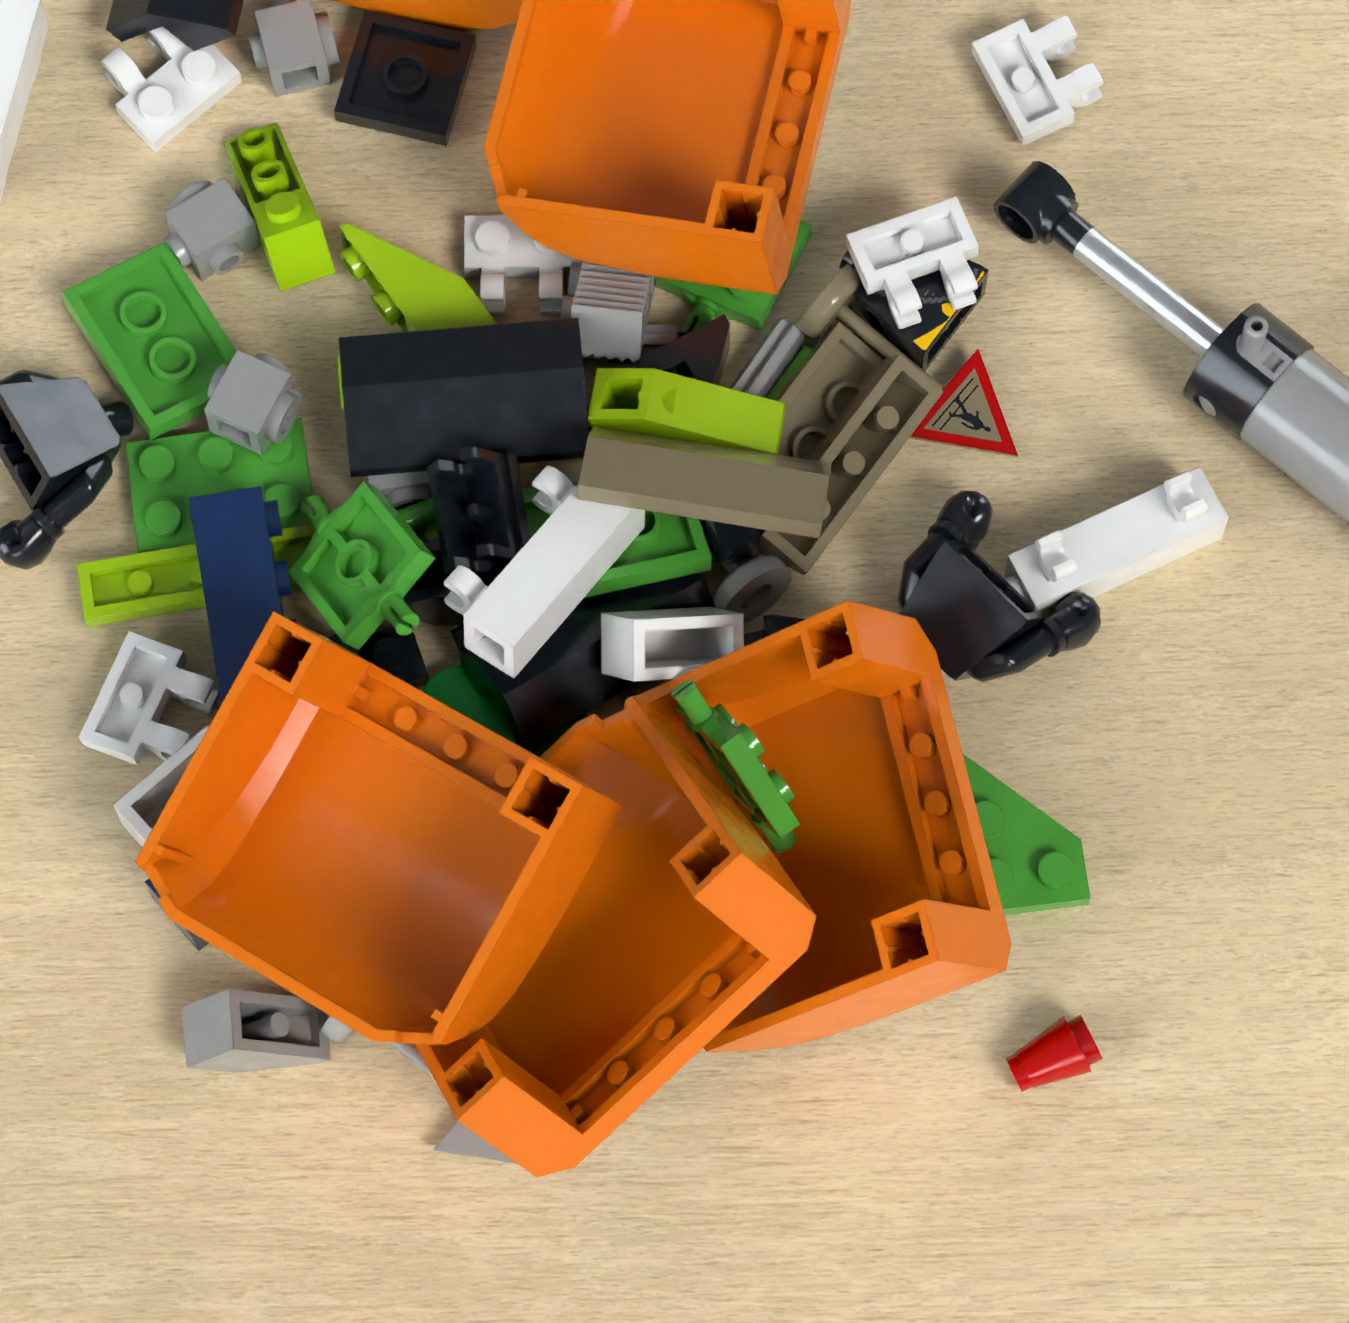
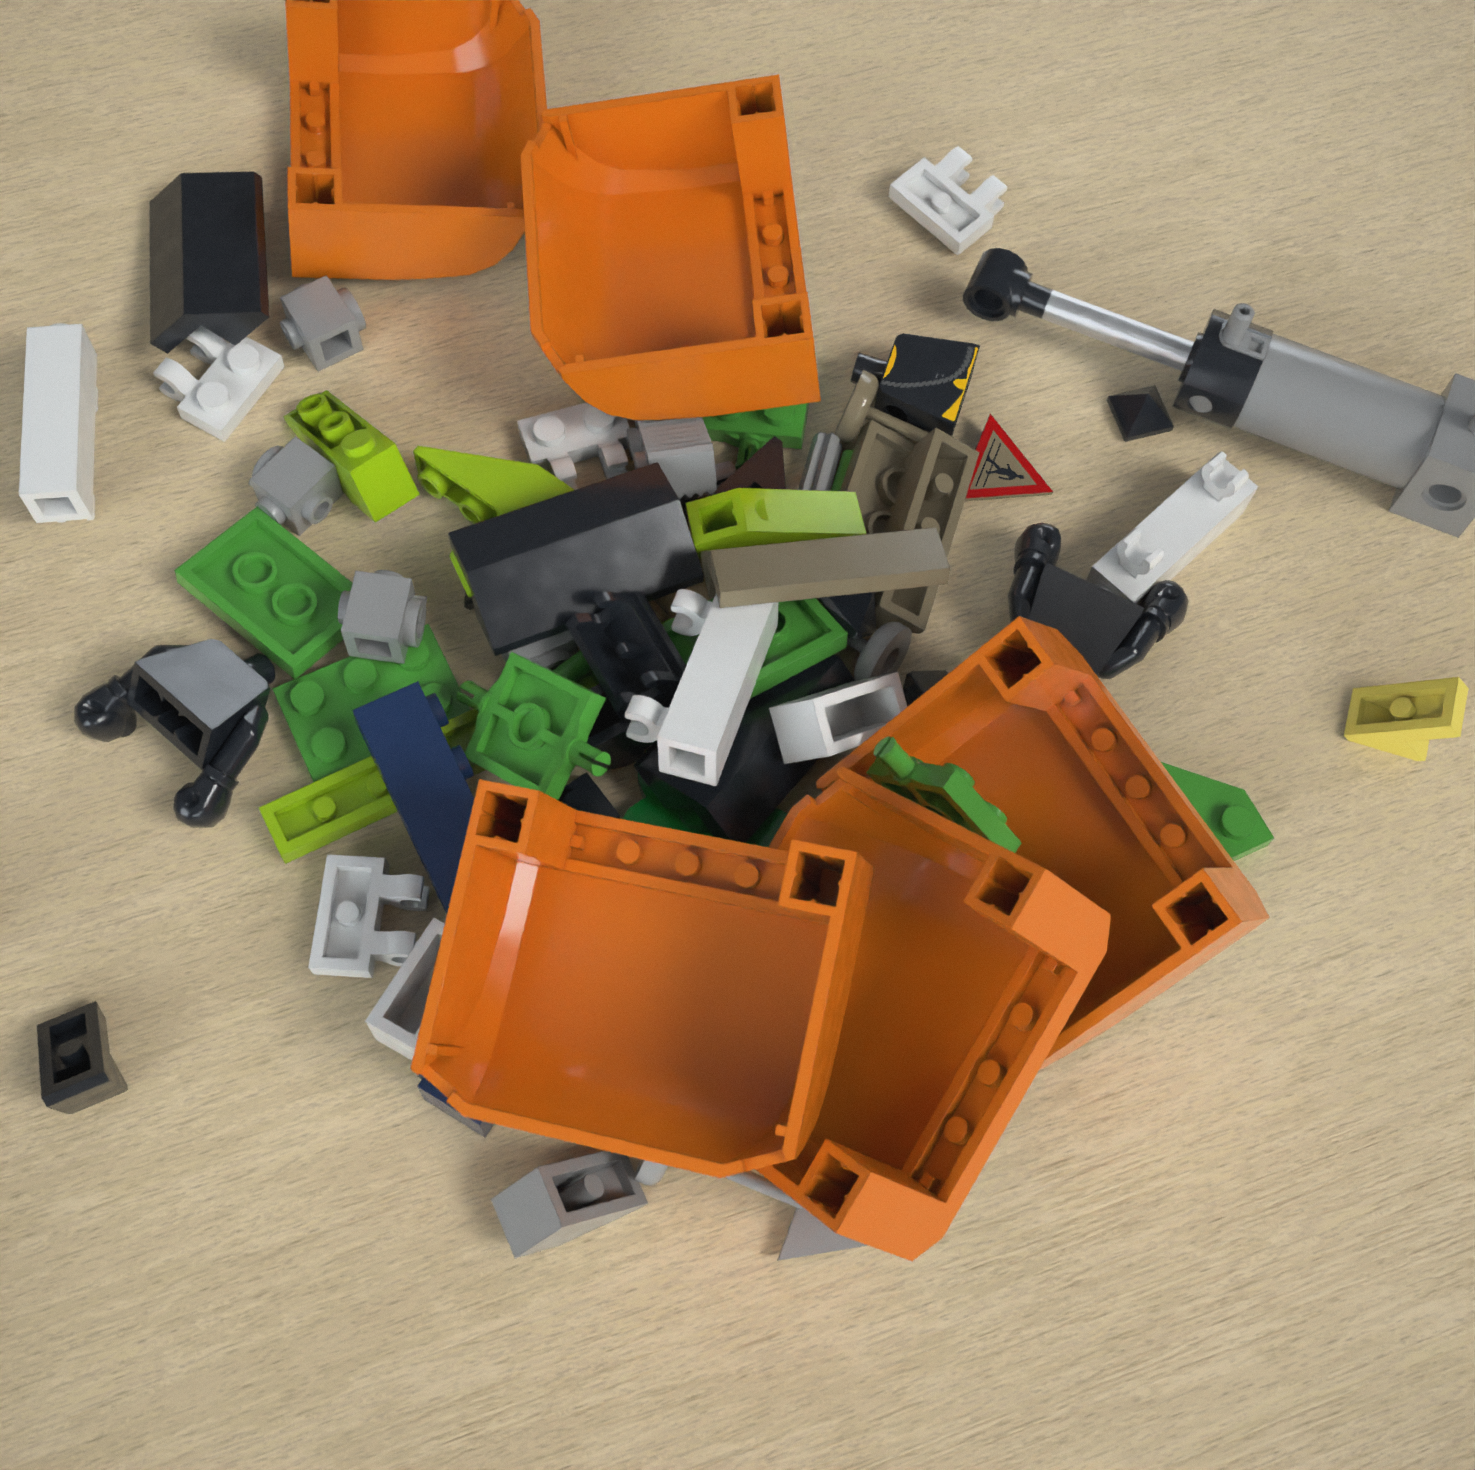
camera: 25 degrees left, 5 degrees down
black plate [334,10,477,146] -> none
white plate [846,196,979,330] -> none
red cone [1005,1014,1103,1092] -> none
none -> black slope [1107,385,1174,442]
none -> light yellow slope [1344,677,1469,761]

